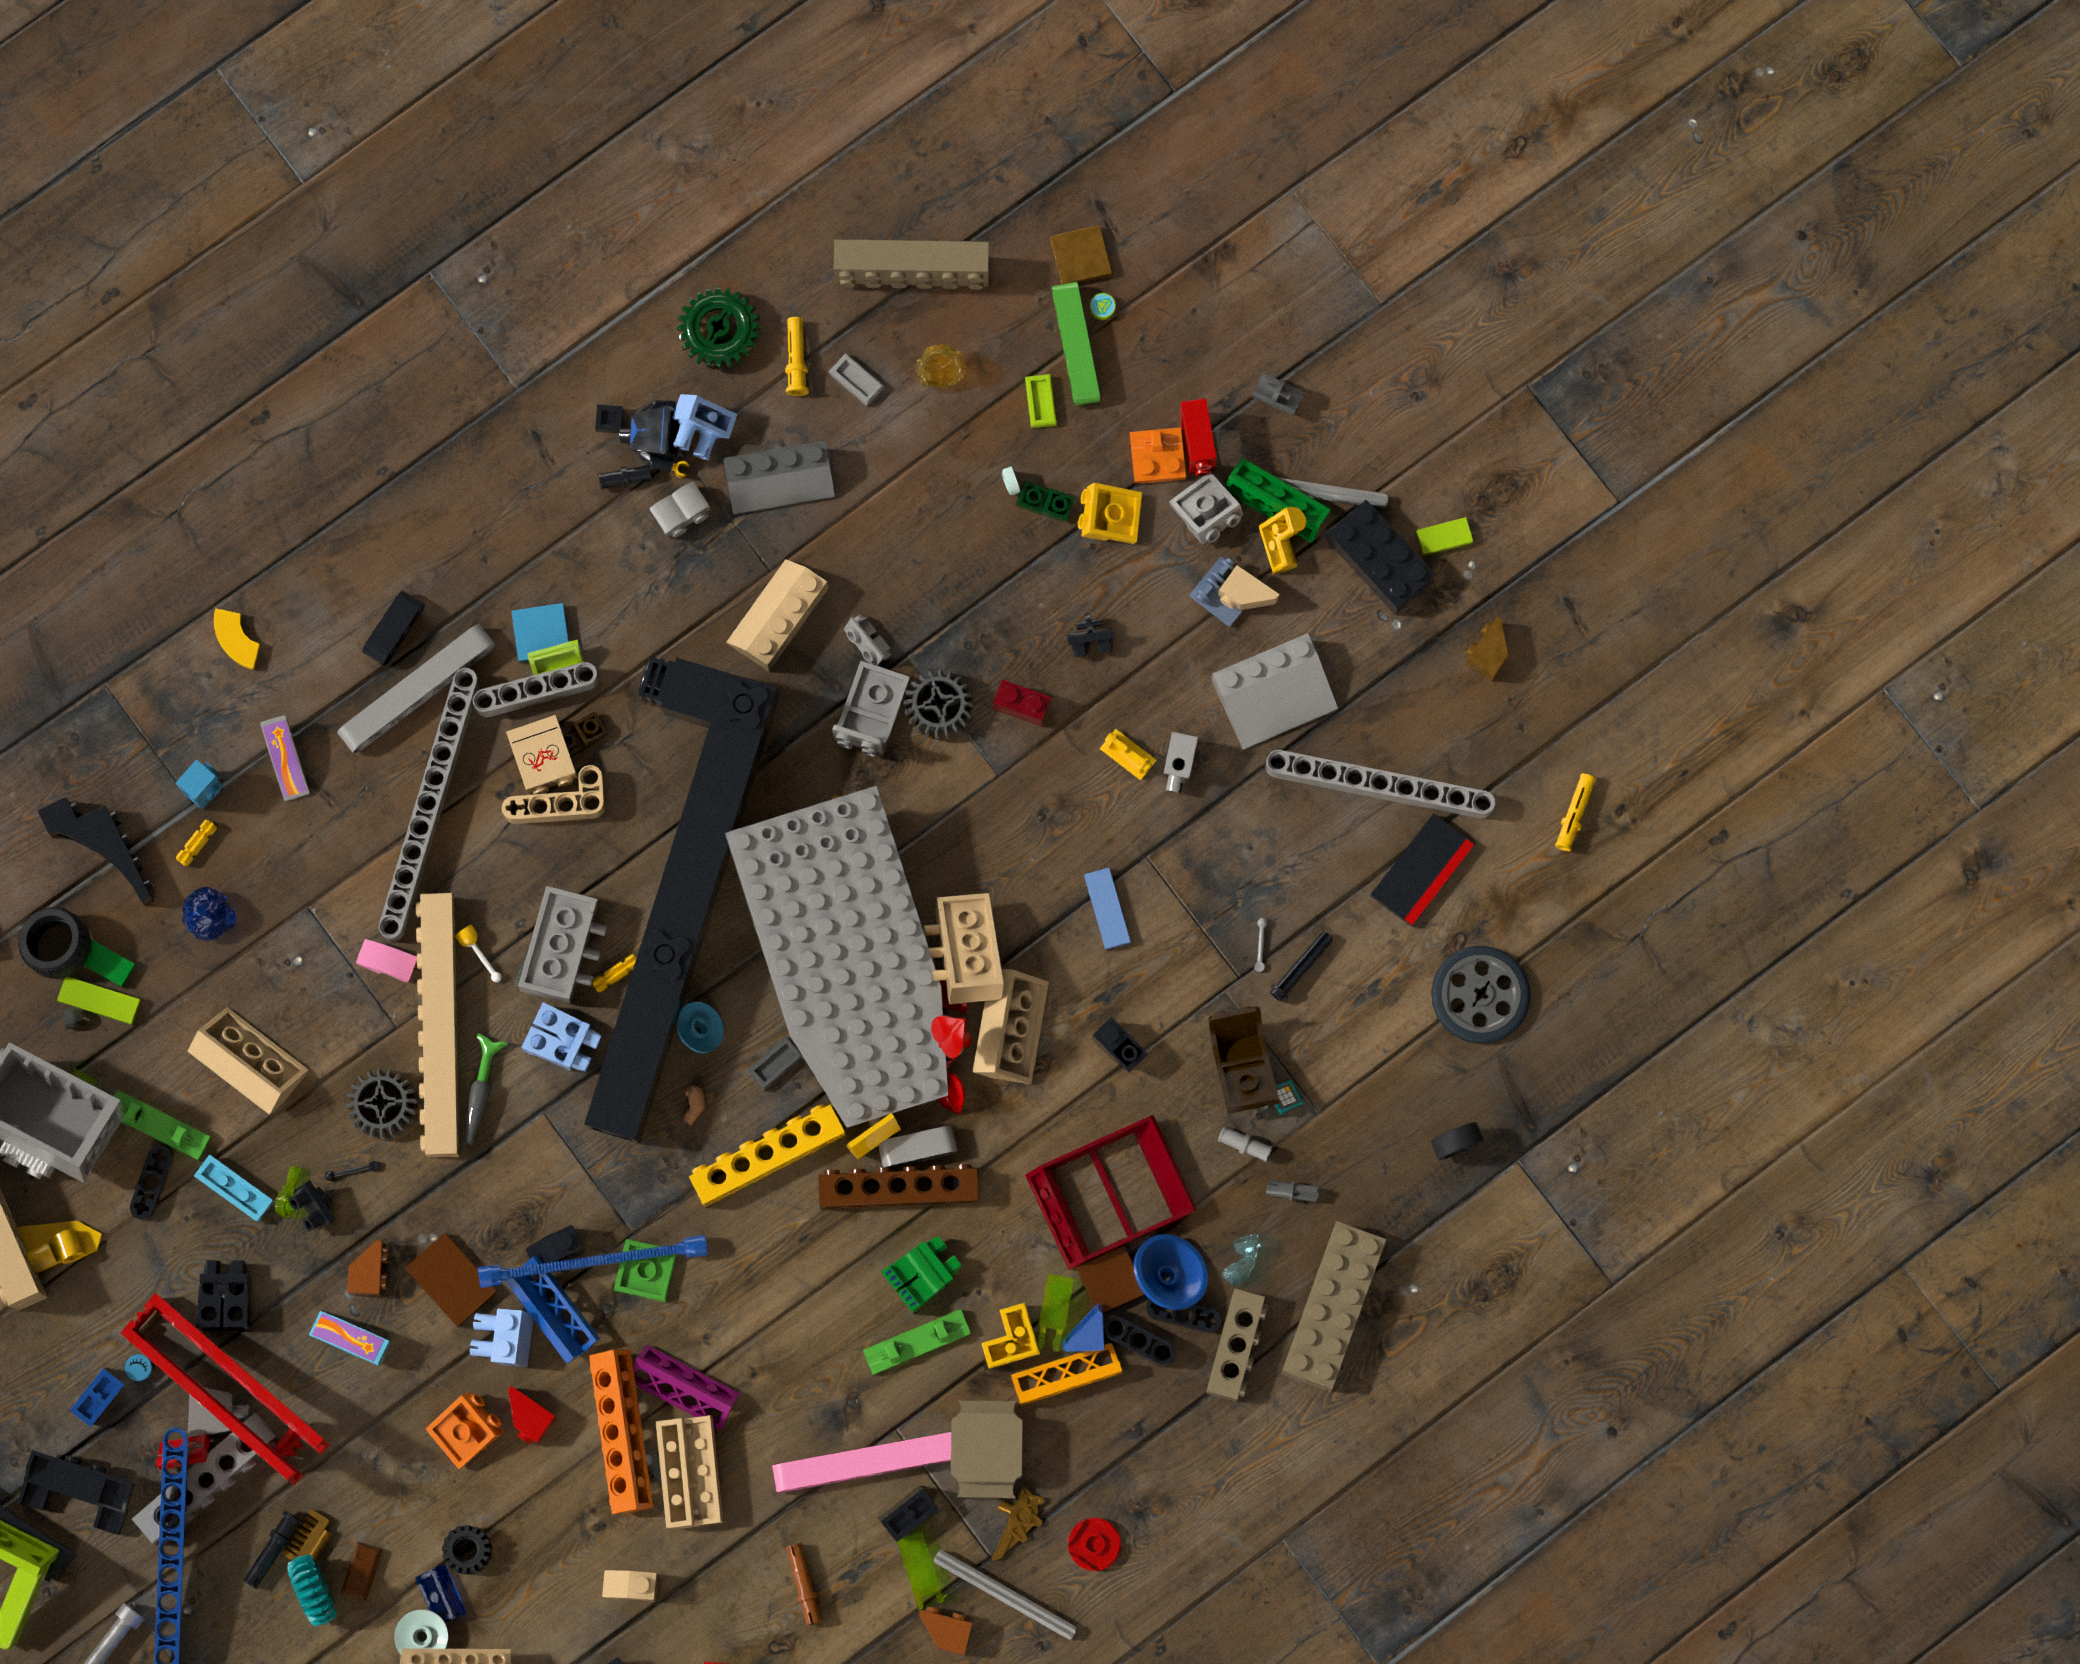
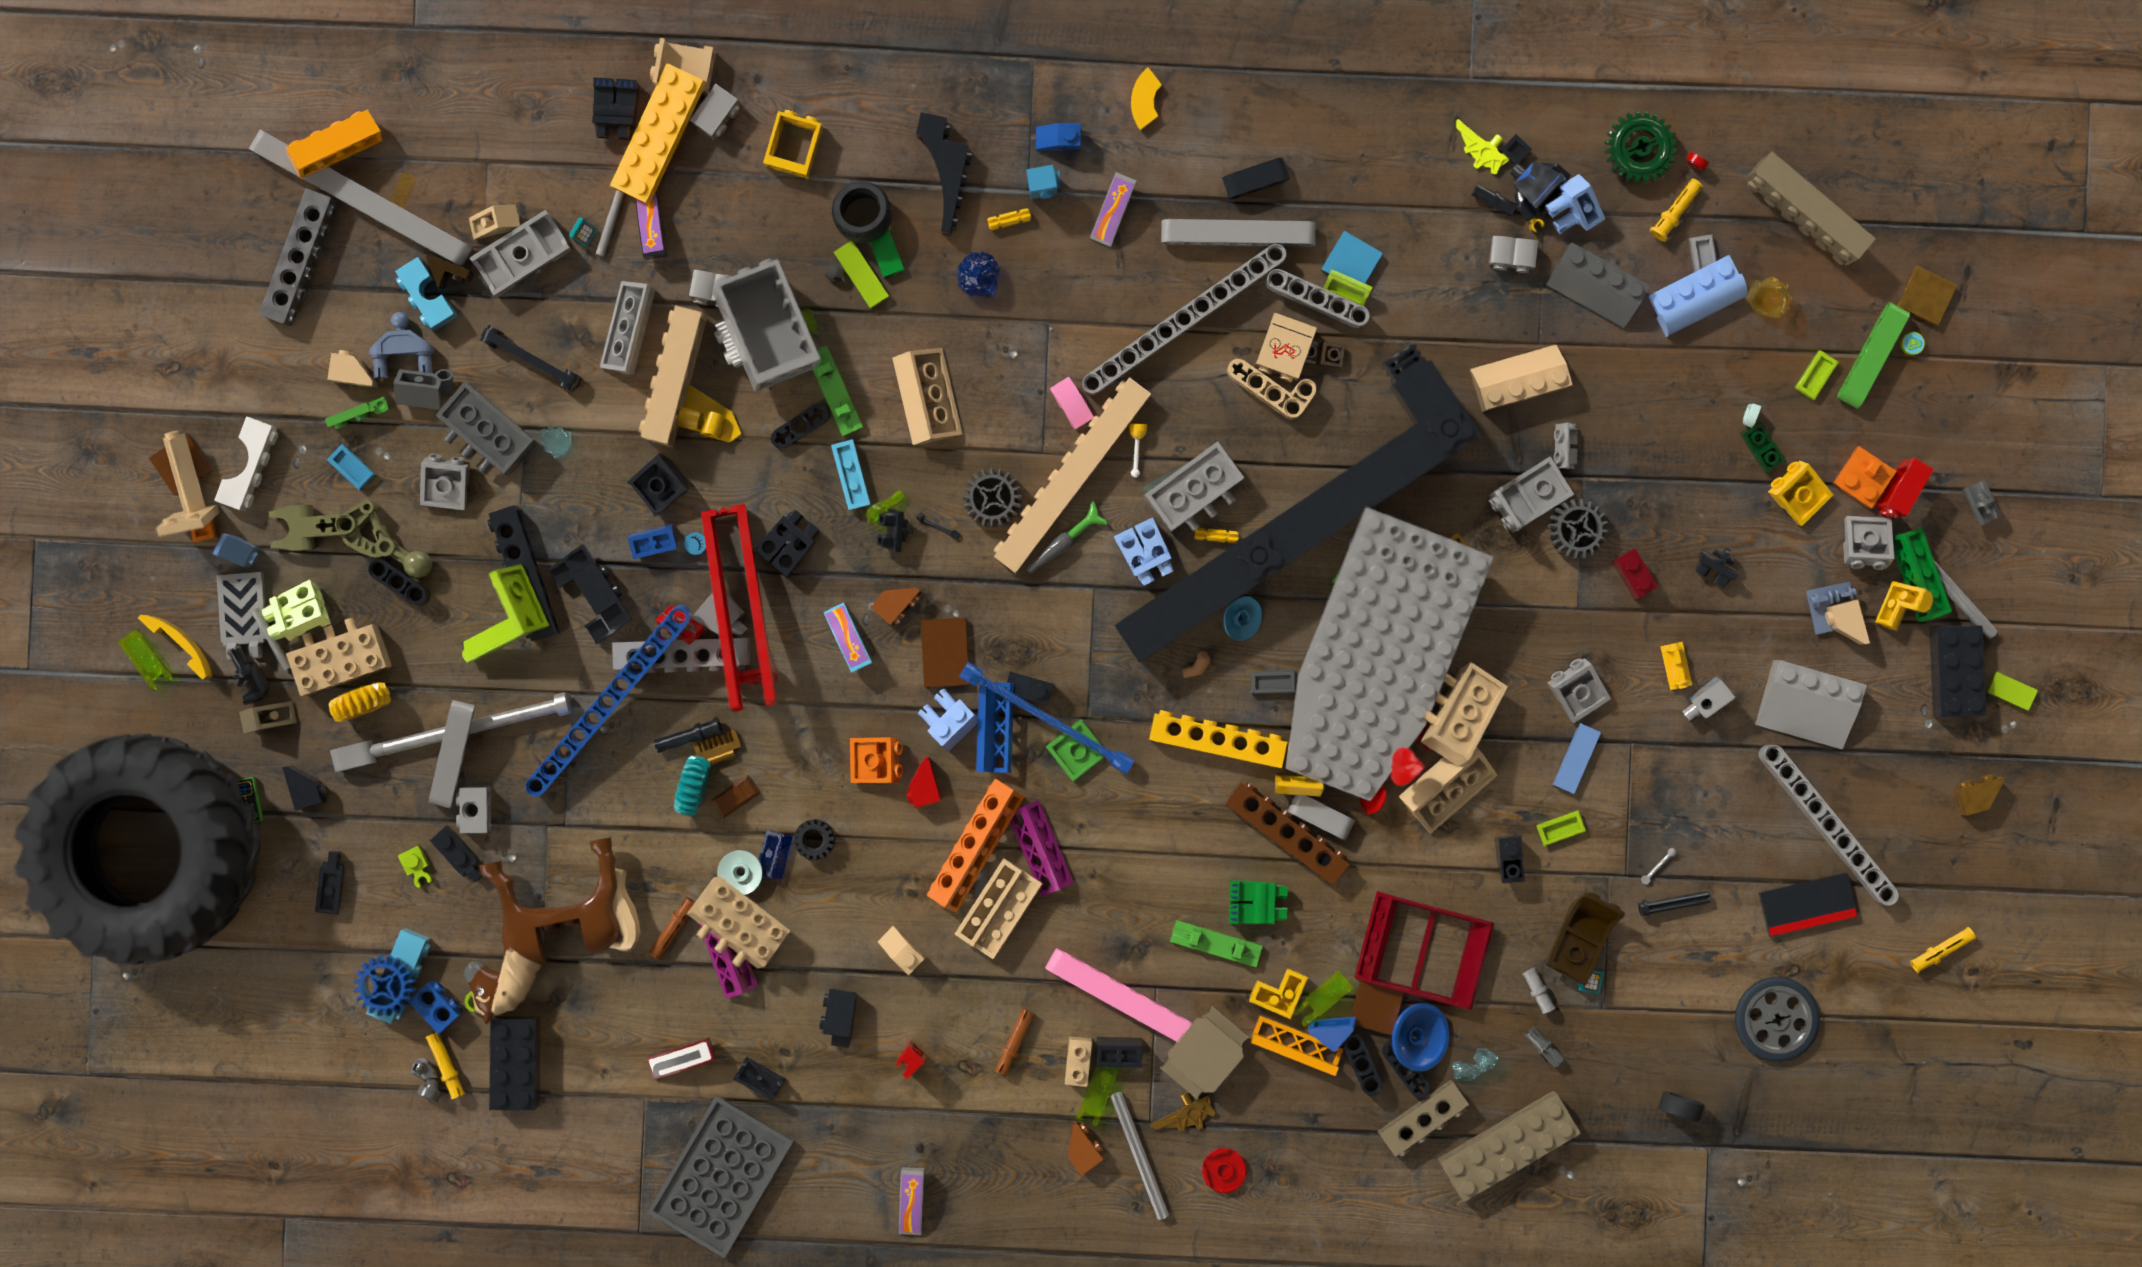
camera: 40 degrees right, 10 degrees up
none -> black slope [627,453,689,517]
none -> blue slope [1036,123,1081,151]
none -> tan brick [1065,1036,1092,1087]
none -> neon yellow piece [1456,119,1509,175]
none -> lime tile [1536,810,1586,846]
none -> light grey plate [1548,659,1611,723]
none -> light blue brick [1648,255,1748,337]
none -> red tile [1686,152,1710,171]

